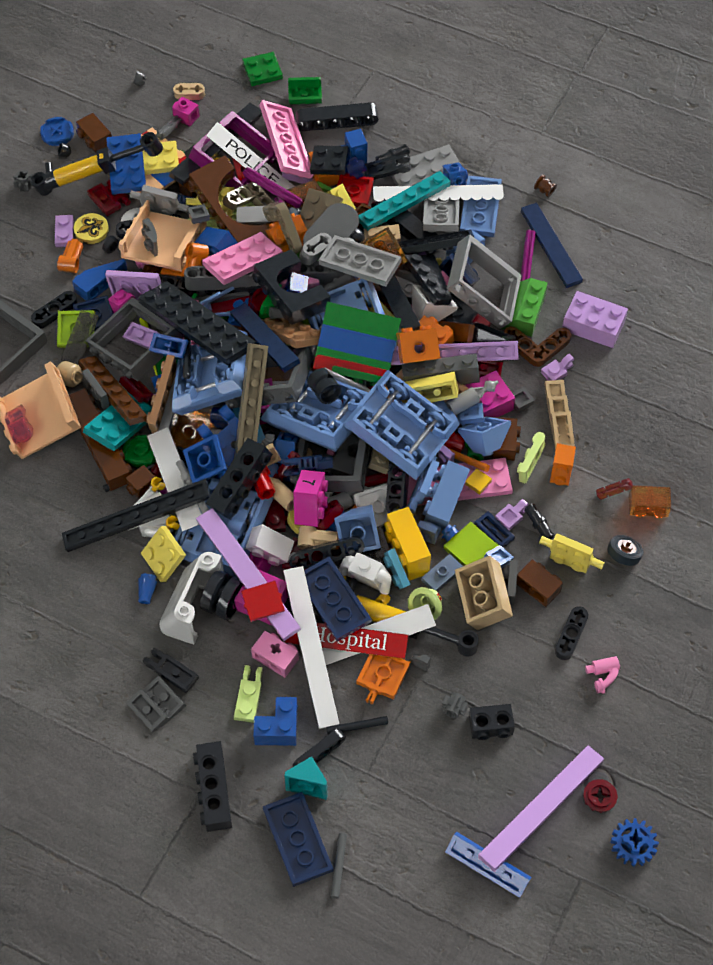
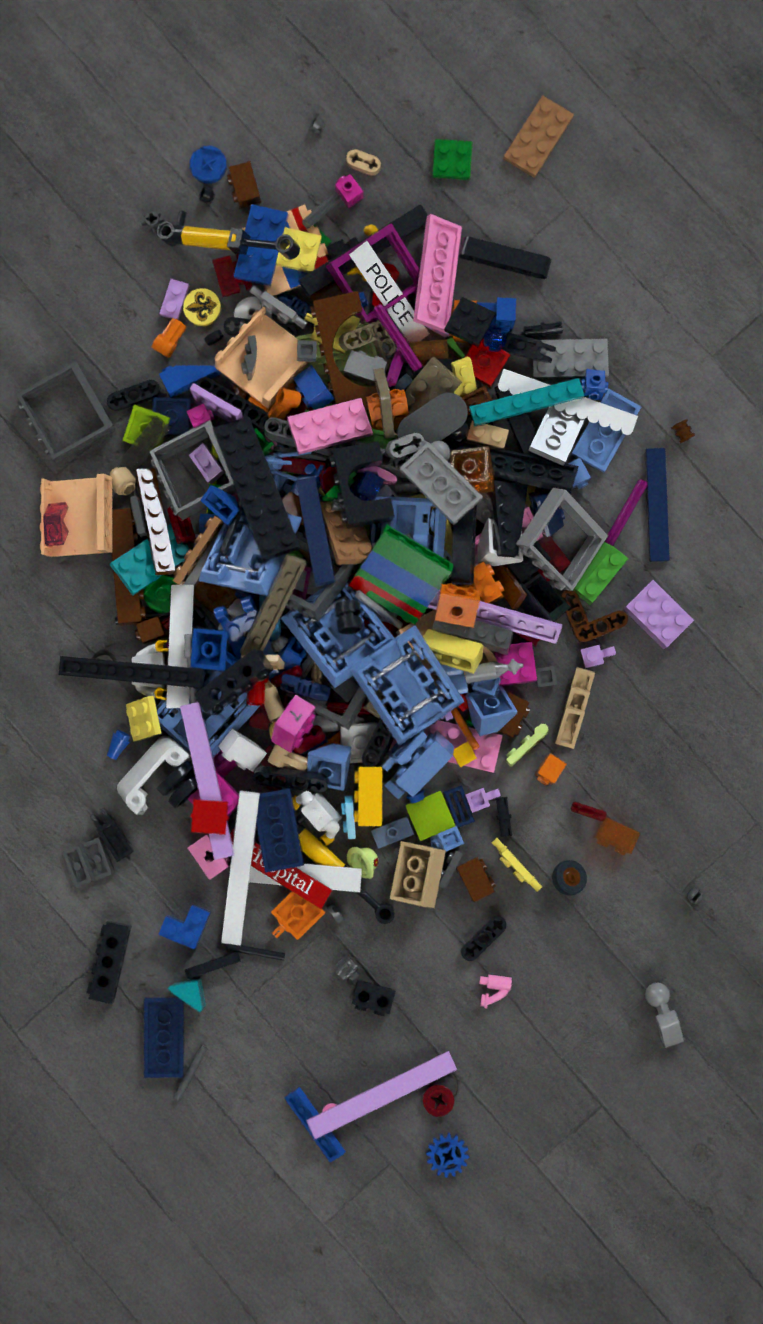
camera: 20 degrees right, 25 degrees up
yellowish green hinge [234,665,263,723] -> none
green bracket [288,77,322,105] -> none
none -> medium nougat plate [503,96,574,178]

